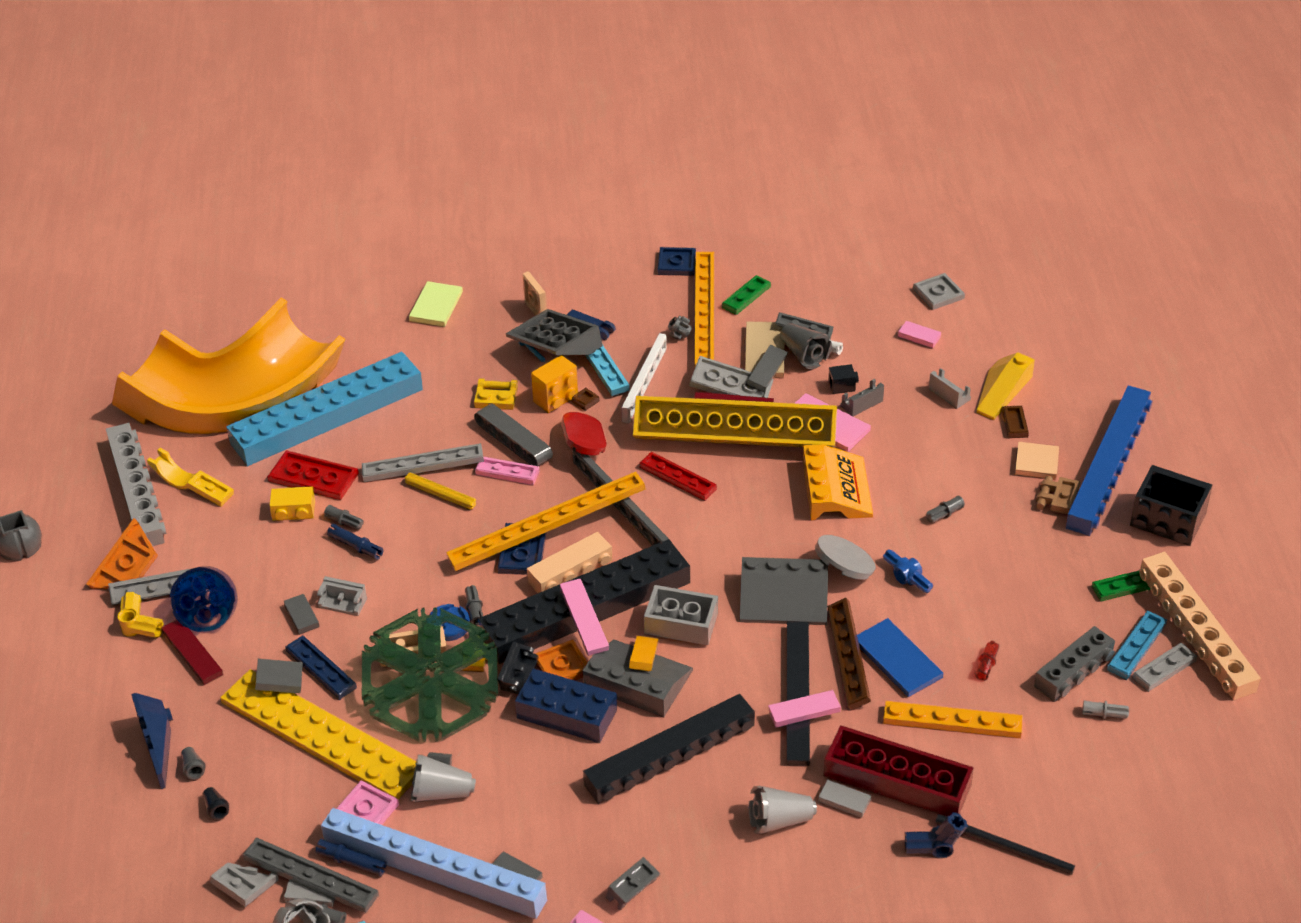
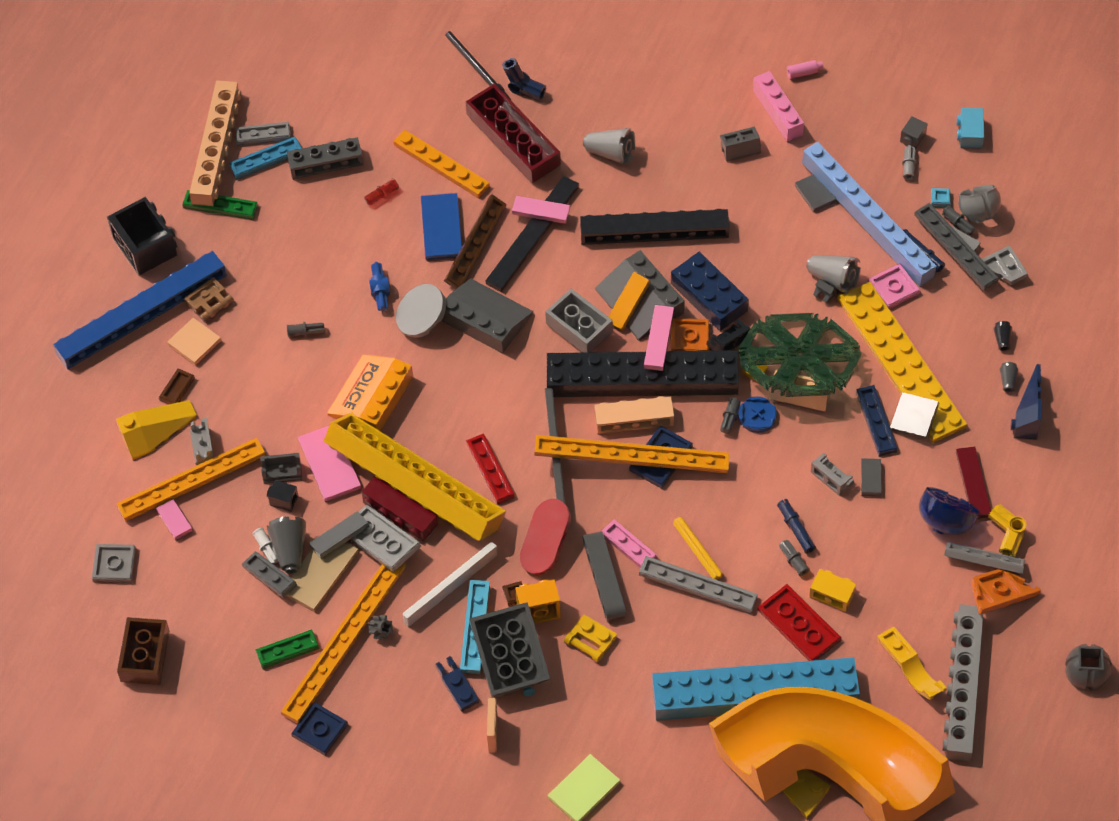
camera: 150 degrees left, 15 degrees up
light grey tile [818,780,871,818] -> none
light grey axle [1082,700,1129,719] -> none
none -> light orange plate [116,438,266,522]
none -> reddish brown brick [117,617,170,685]

